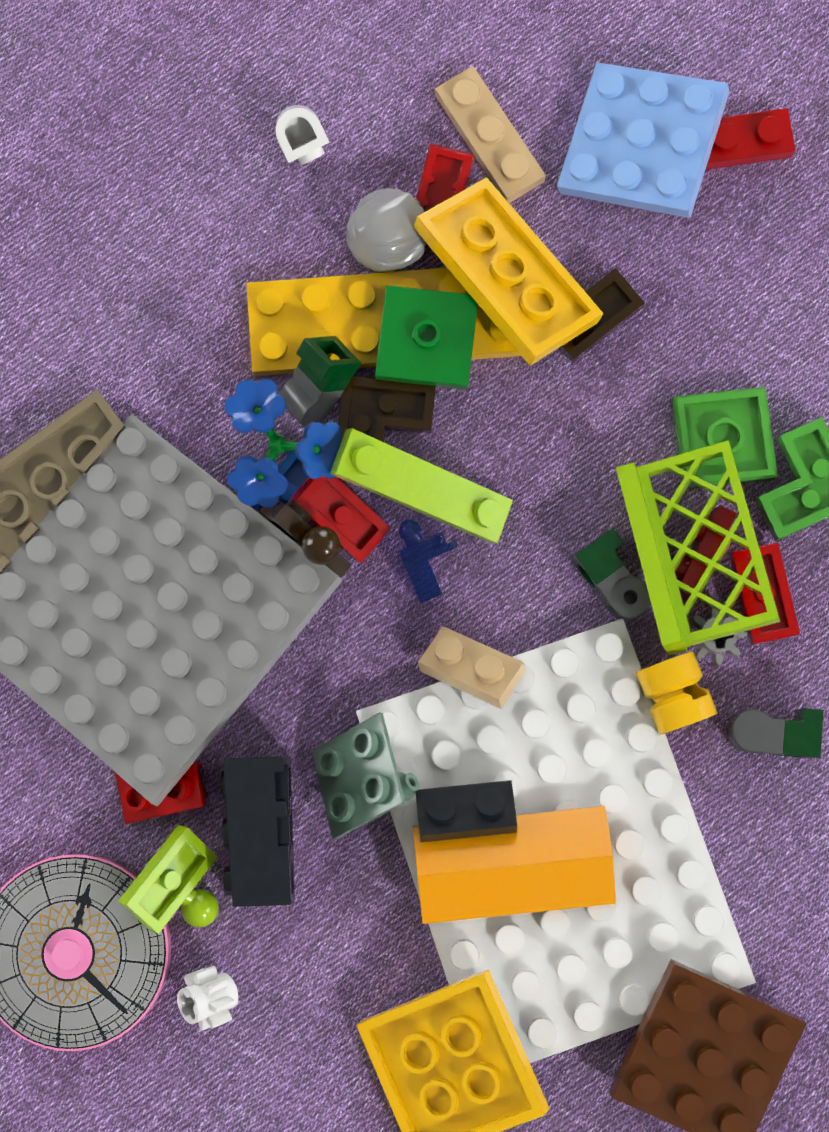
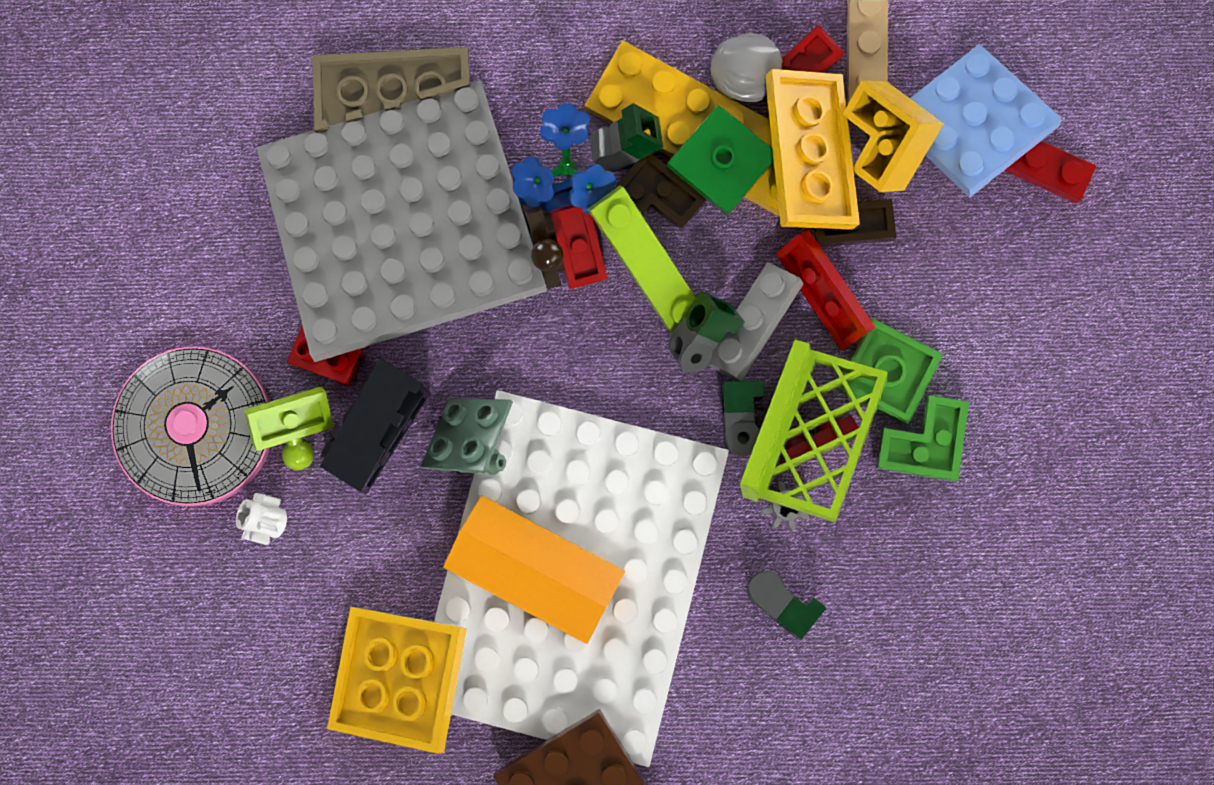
camera: 30 degrees right, 0 degrees up
clear blue piece [397,519,458,603] -> none
black plate [415,780,517,842] -> none
tan plate [418,626,525,709] -> none
yellow wheel [635,651,718,735] -> none
red plate [729,543,800,646] -> none
none -> leg [668,290,745,373]
none -> light grey plate [708,262,803,381]
none -> red plate [775,229,876,351]
none -> yellow brick [842,80,944,192]

